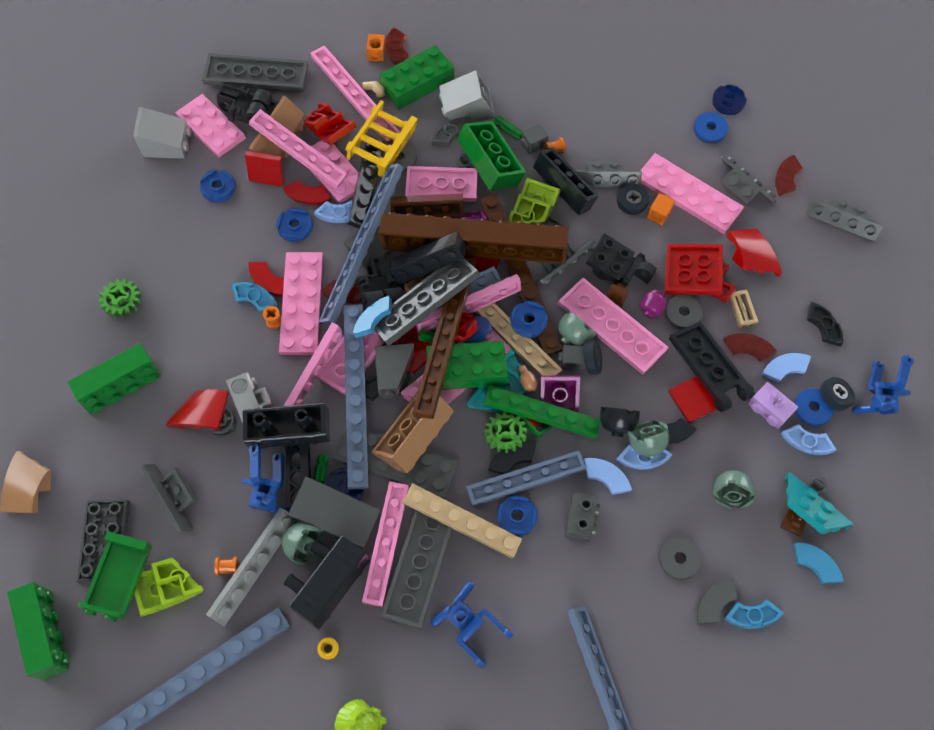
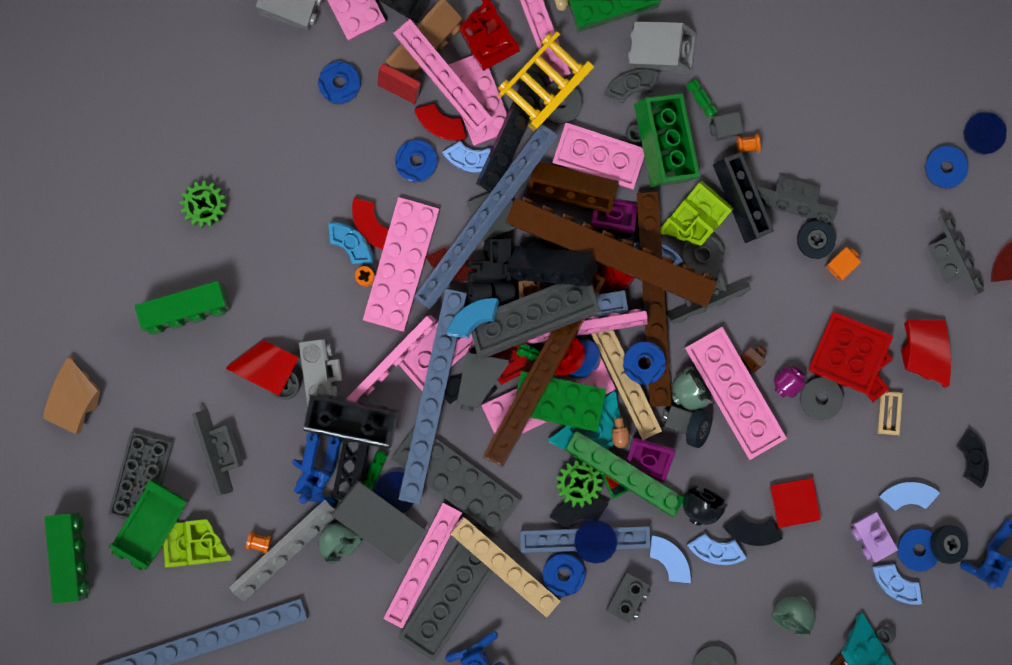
camera: 20 degrees right, 20 degrees up
black piece [284,535,370,630] -> none
yellow plate [317,637,339,660] -> none
medium nougat slope [372,392,454,473] -> none
black plate [586,233,657,286] -> none
sand green cylinder [628,421,669,458] -> none
bright pink plate [641,153,744,234] -> none
black hinge [669,321,755,412] -> none
clear red tile [723,333,777,362] -> none
none -> clear blue tile [574,520,617,564]

